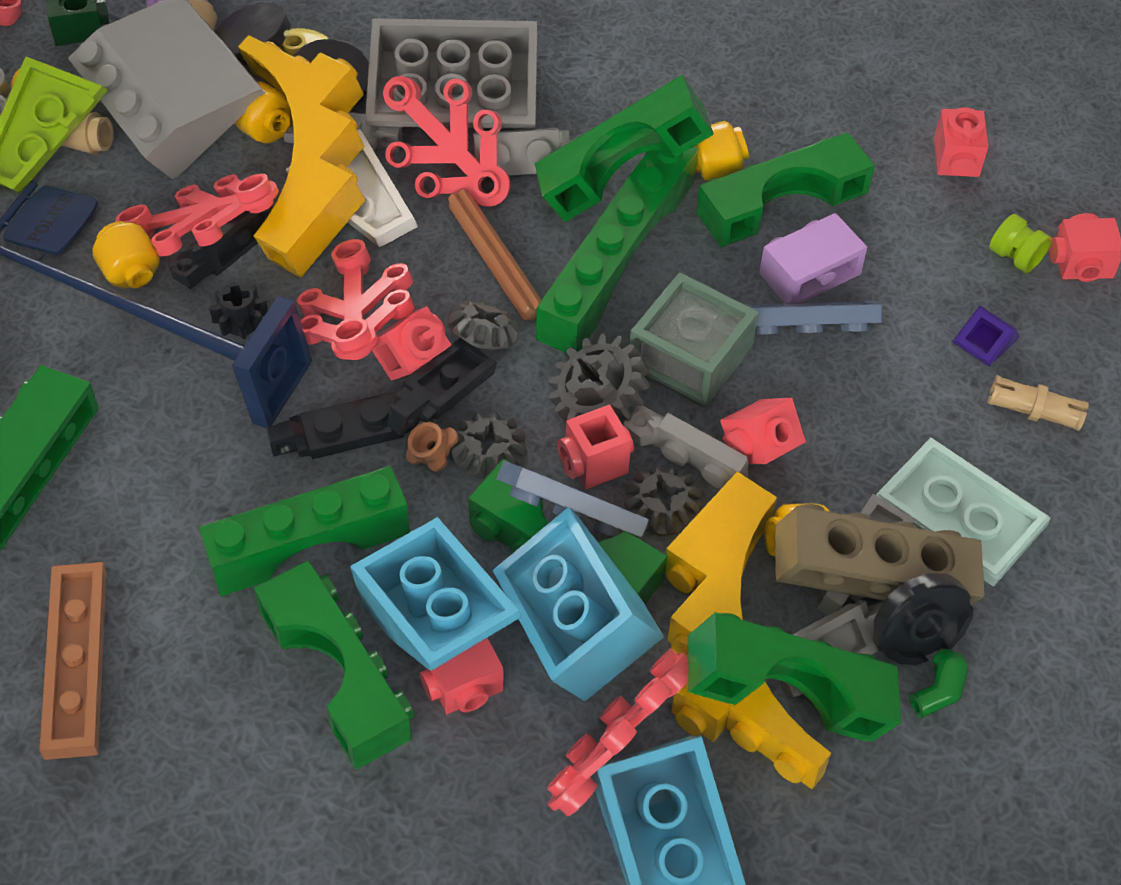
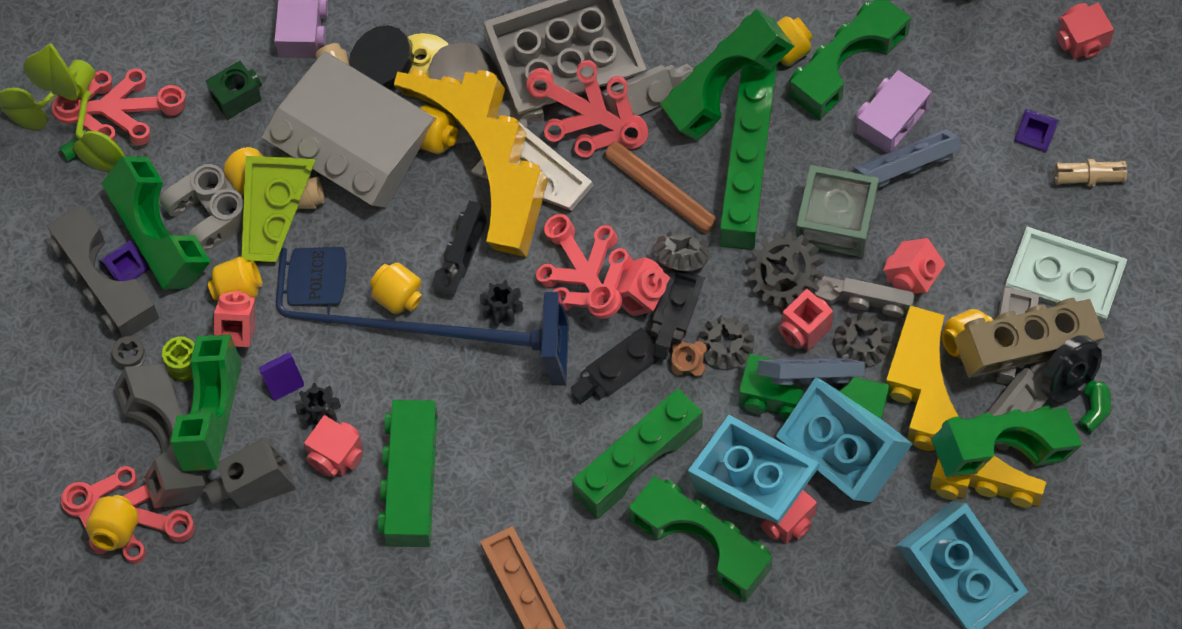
camera: 15 degrees left, 10 degrees up
coral plant [115,174,279,256] -> none
coral plant [547,648,688,817] -> none
lime wheel [989,213,1052,274] -> none

